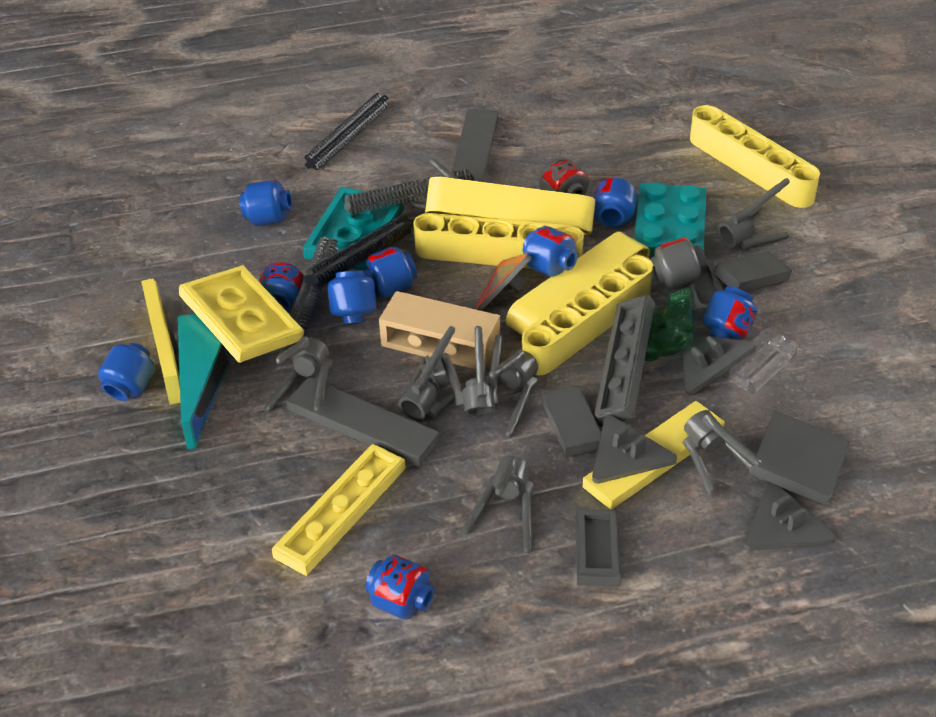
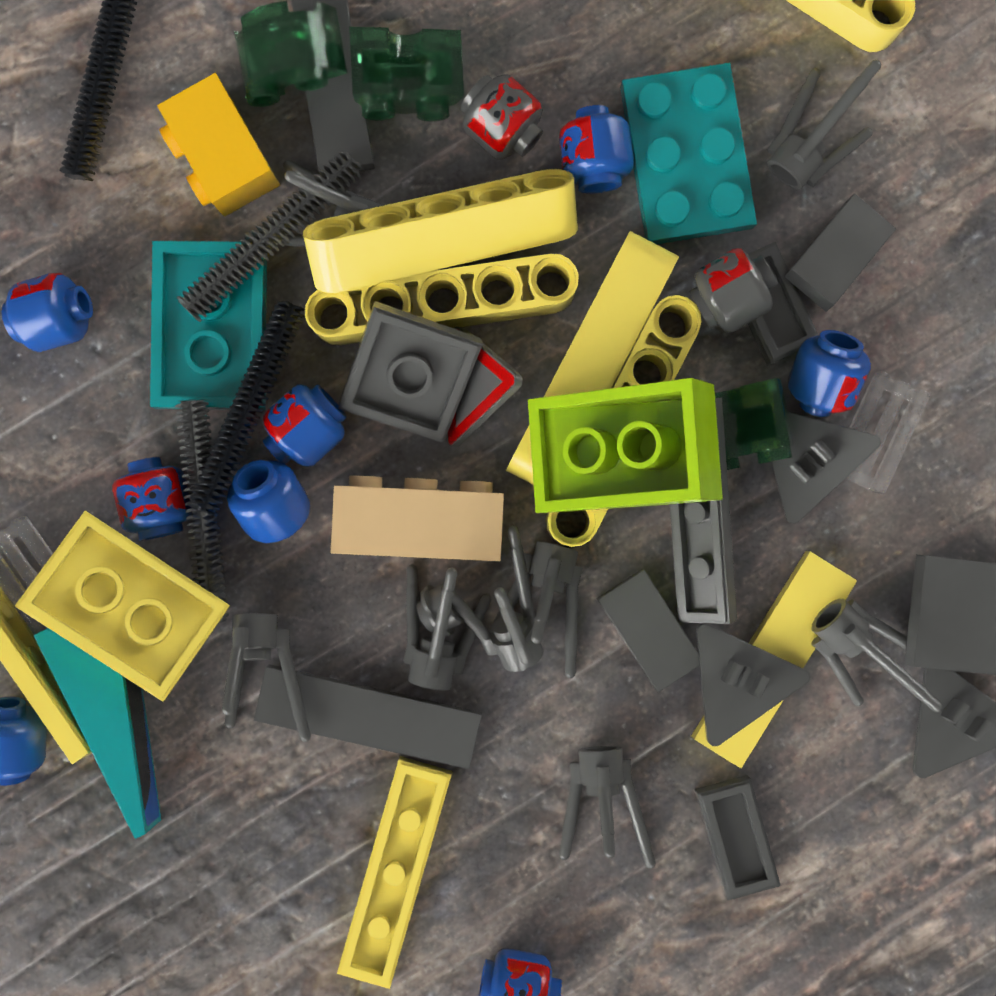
camera: 20 degrees left, 45 degrees up
blue head [522,225,578,277] -> none
none -> yellow brick [157,72,281,217]
none -> clear green cylinder [234,1,348,107]
none -> dark grey tile [338,301,483,443]
none -> clear green cylinder [349,26,464,122]
none -> lime slope [528,378,723,513]

